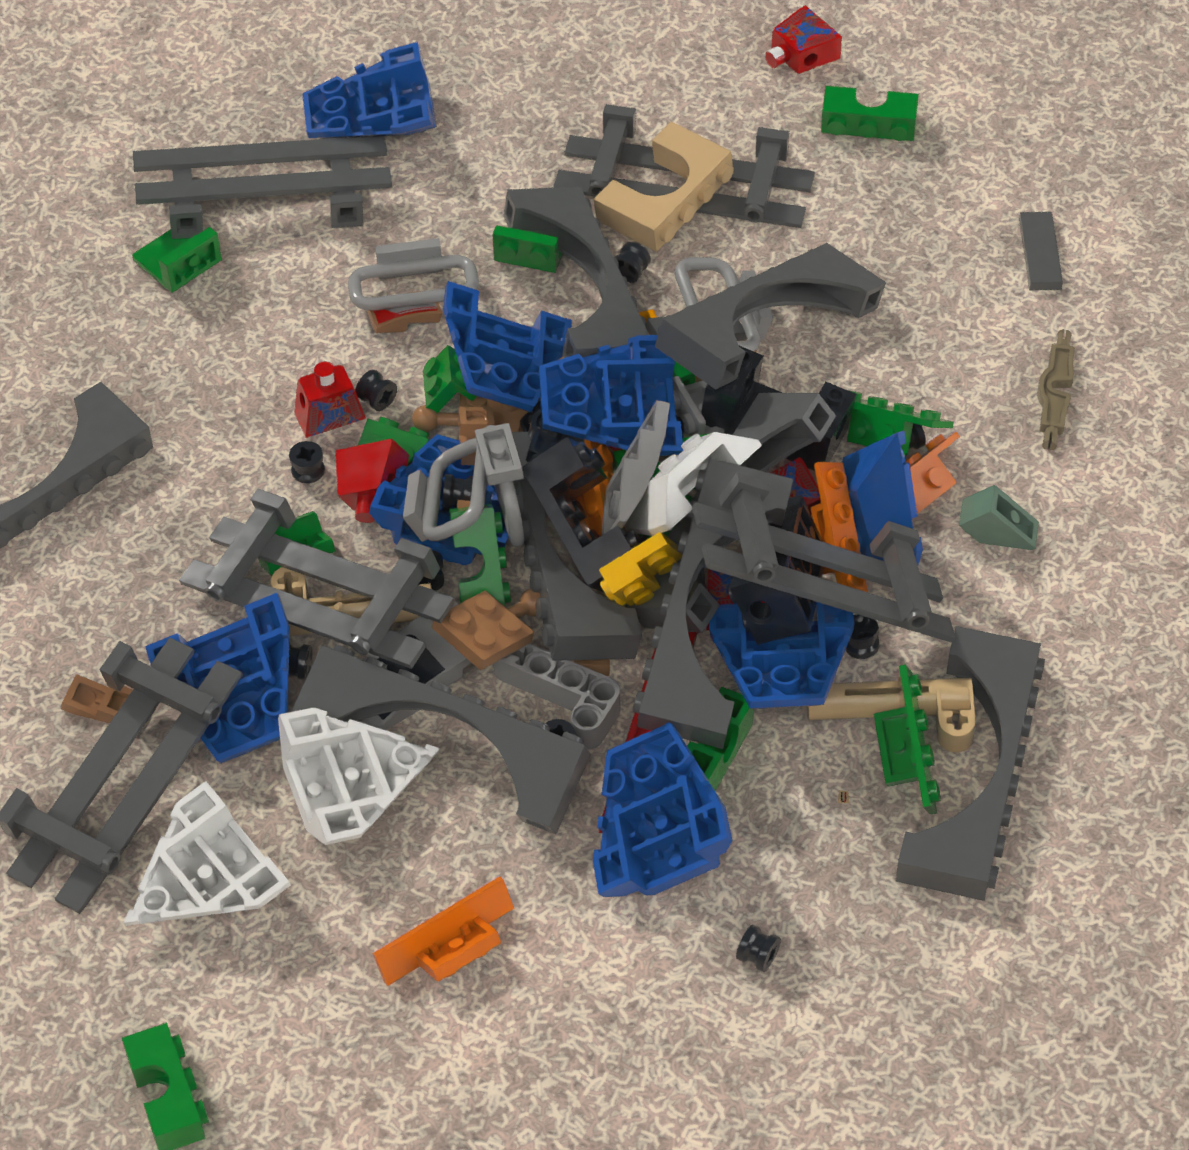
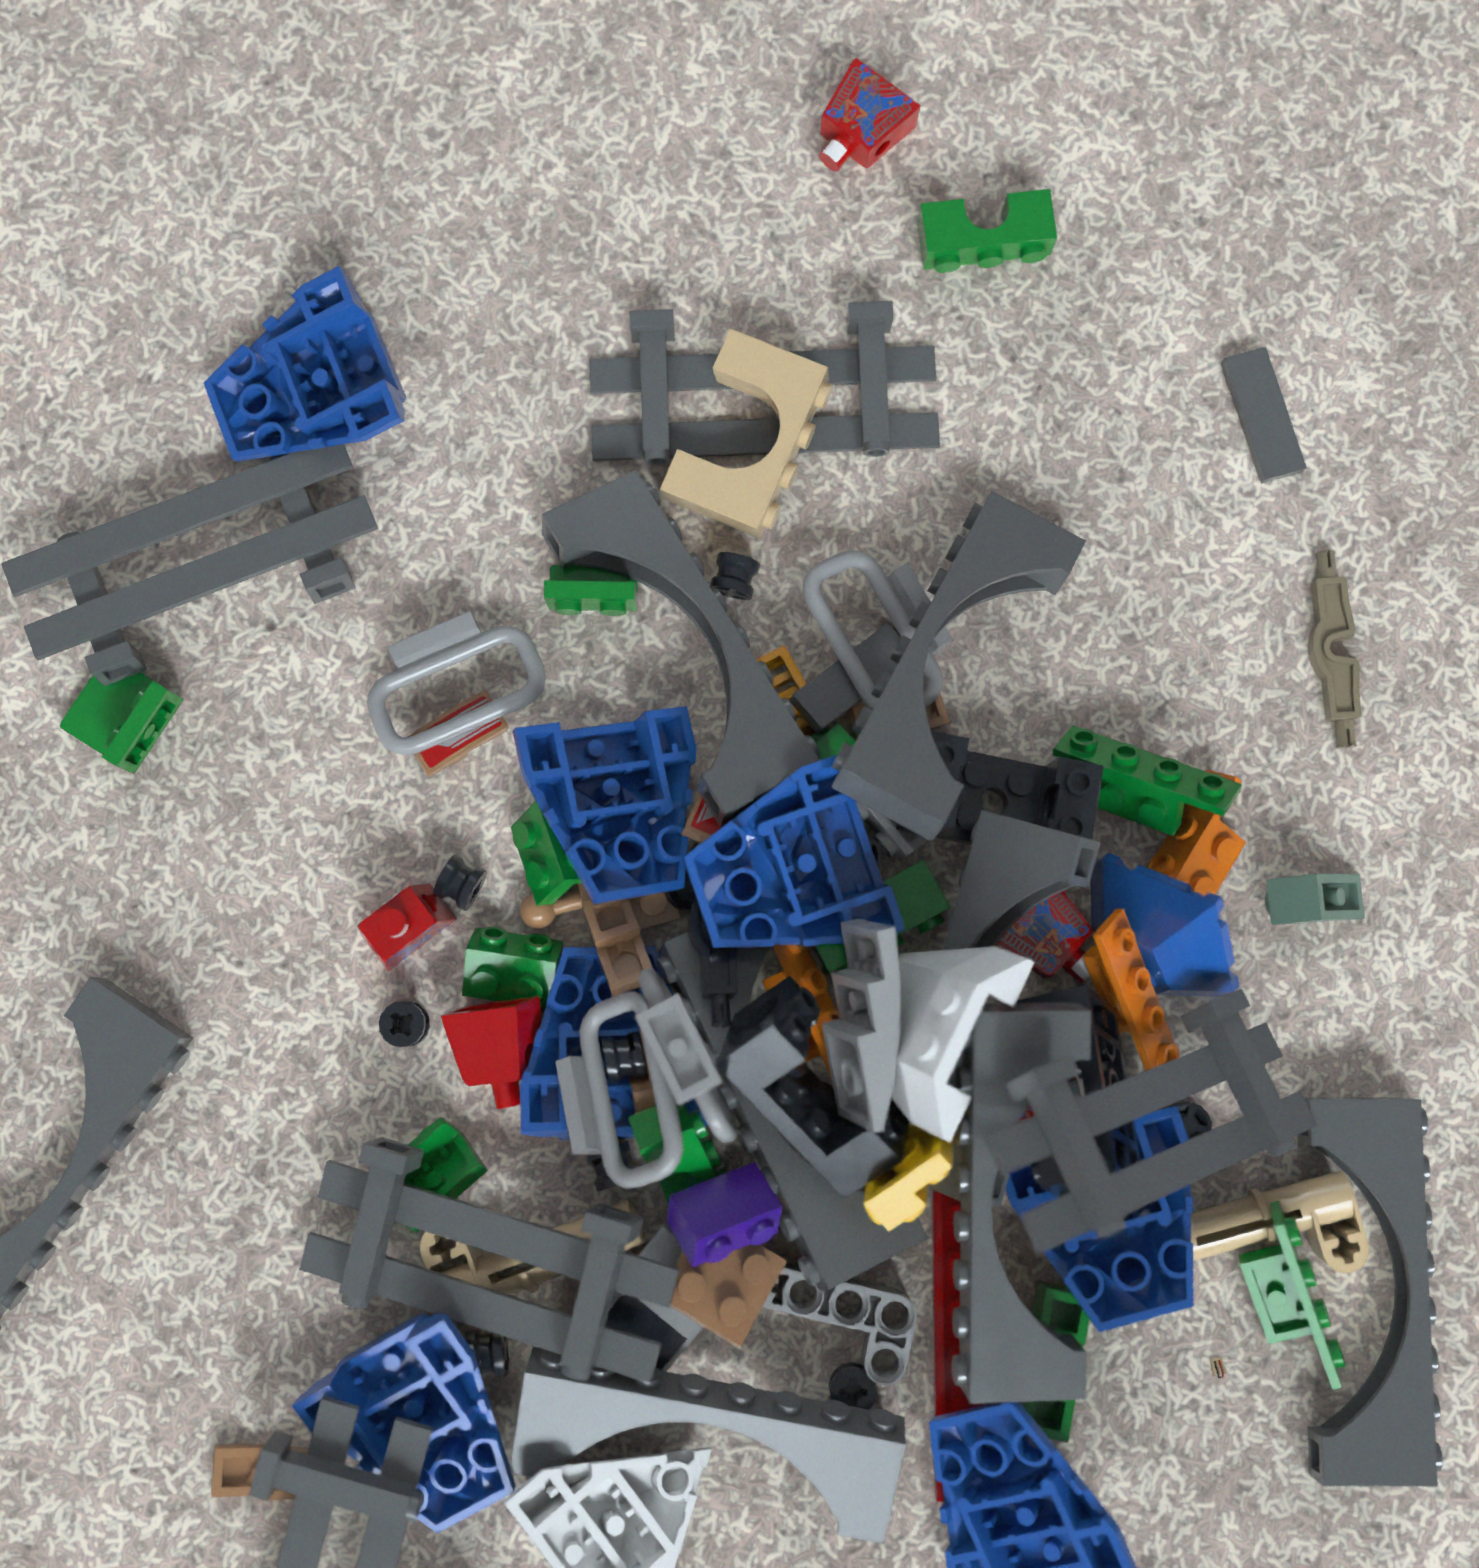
camera: 15 degrees left, 30 degrees up
none -> dark purple brick [667,1162,782,1268]

